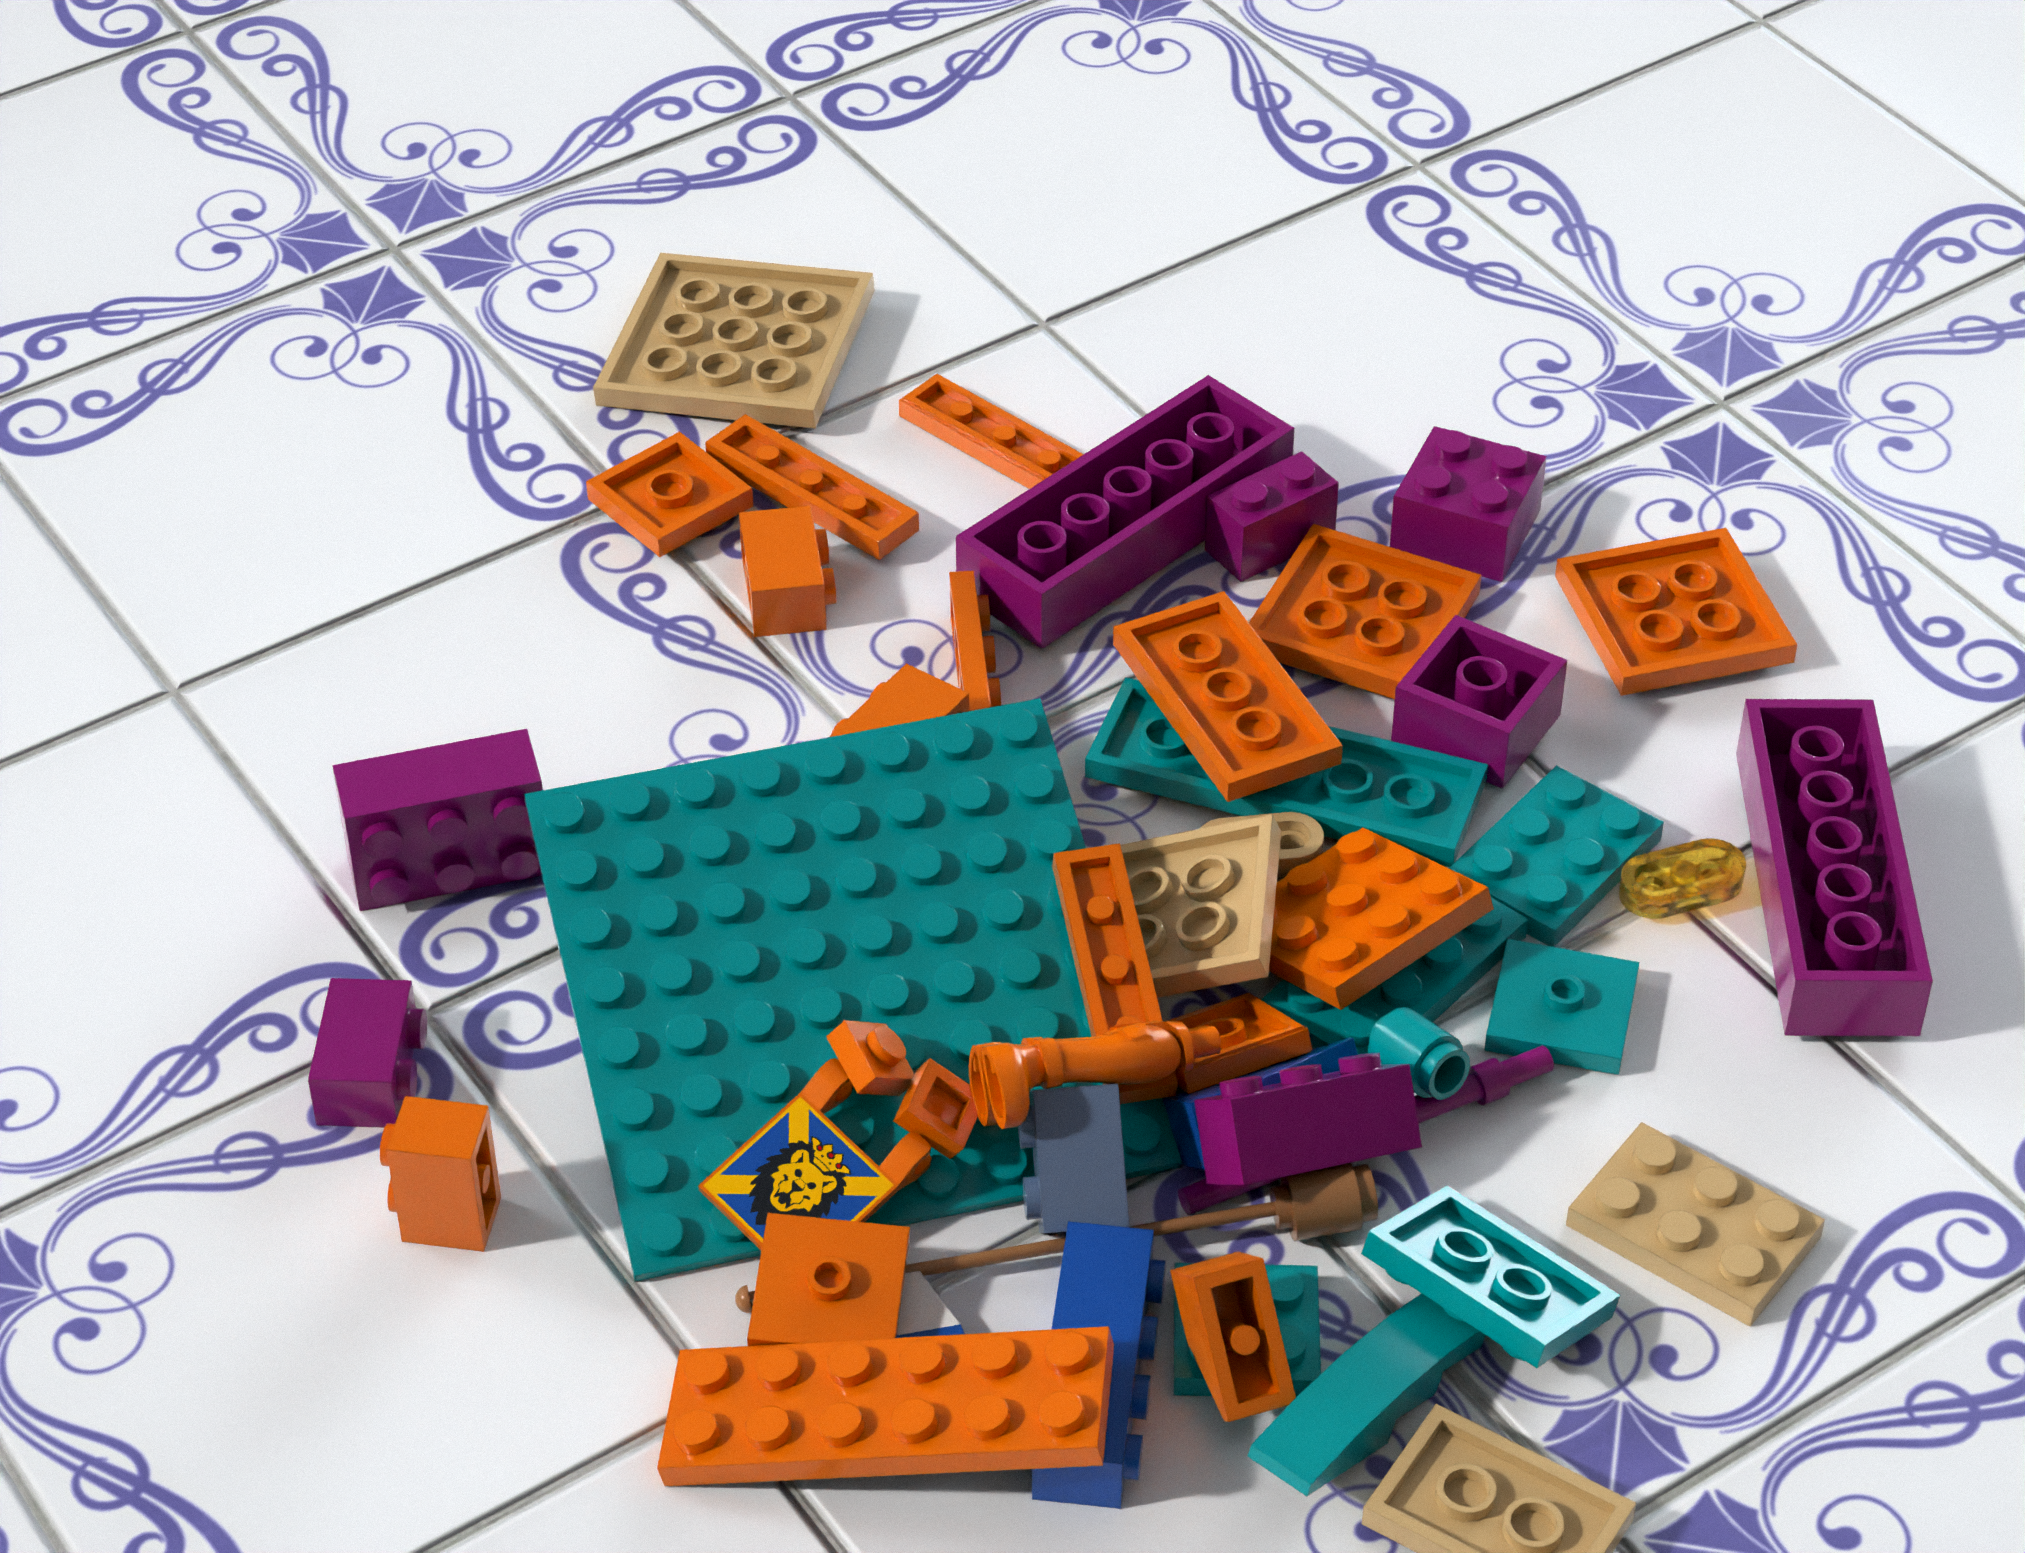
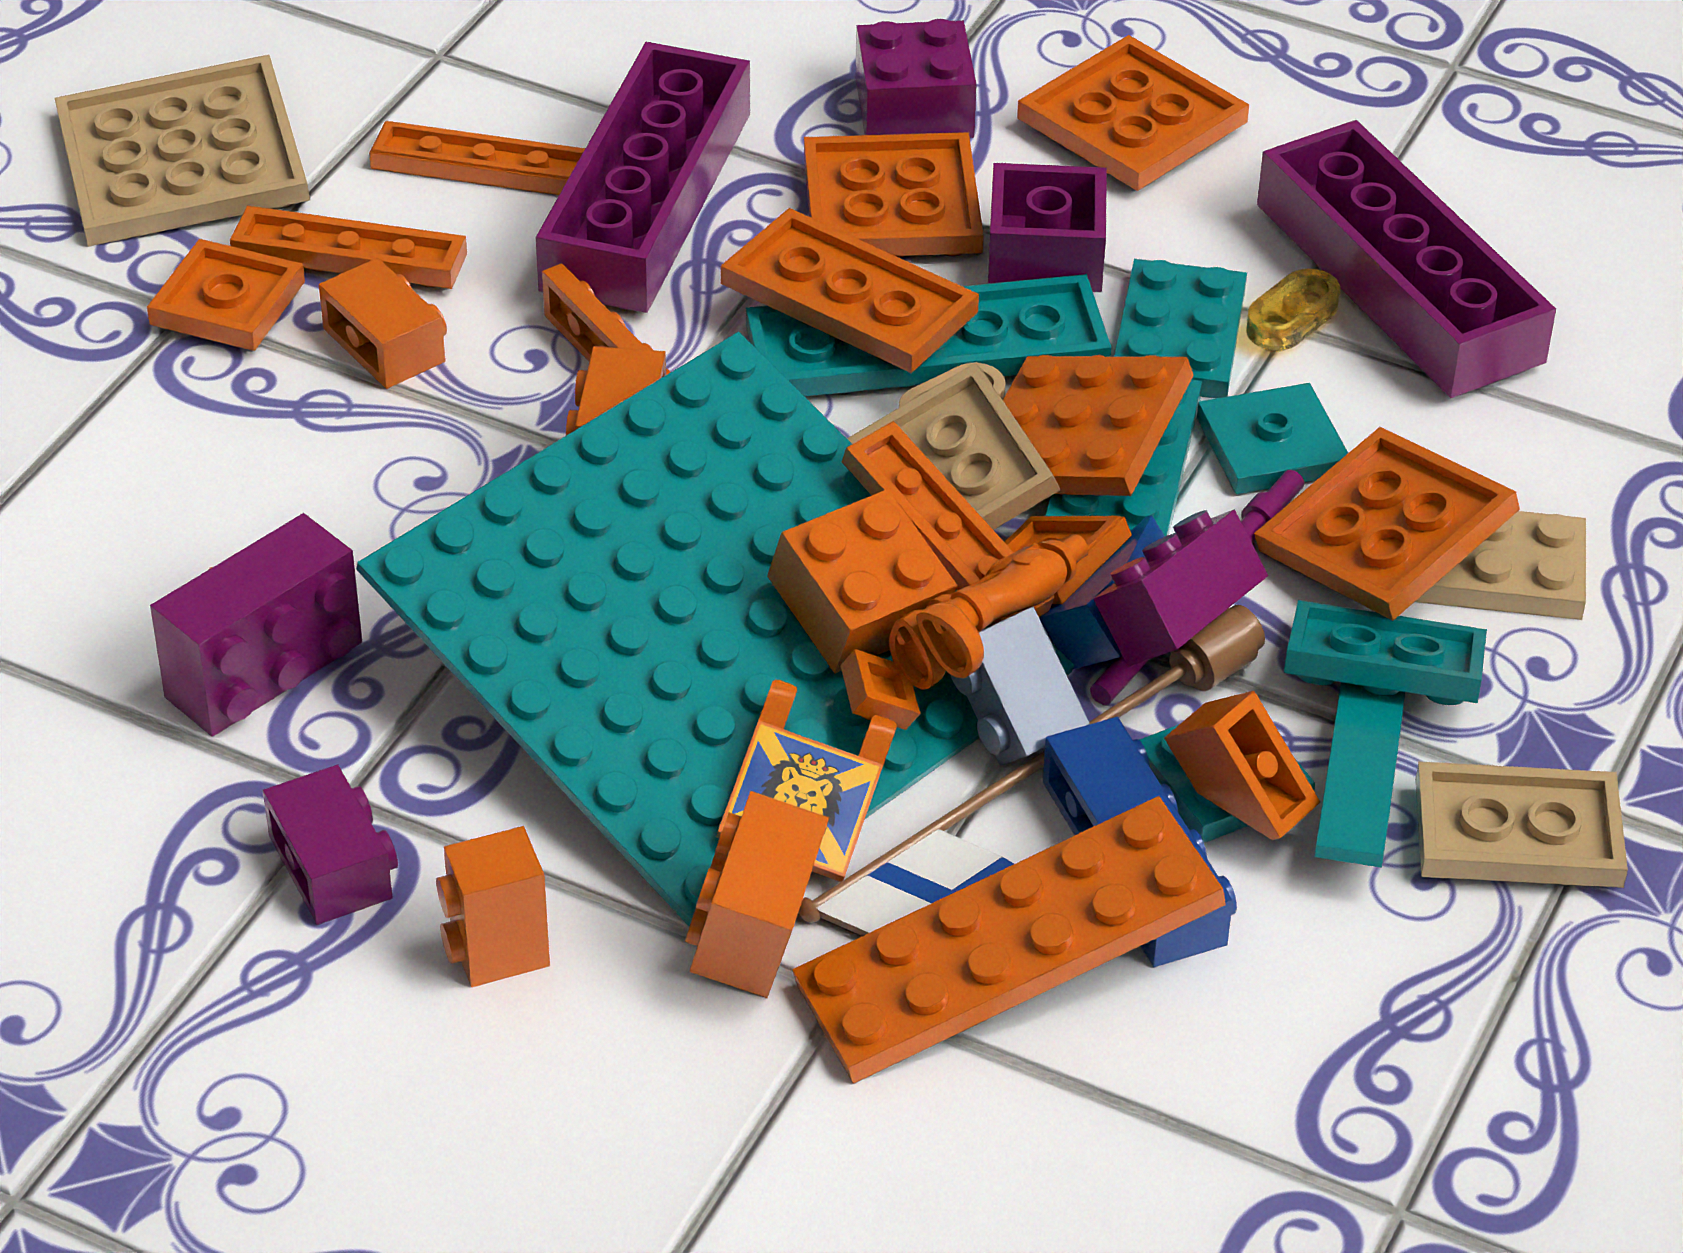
camera: 30 degrees left, 0 degrees up
orange plate [747,1213,910,1346] -> none
orange plate [826,1020,914,1096] -> none
magenta brick [1205,451,1339,582] -> none
teal brick [1368,1007,1470,1100] -> none
none -> orange brick [685,791,829,998]
none -> orange brick [767,489,958,674]
none -> orange plate [1254,427,1520,621]

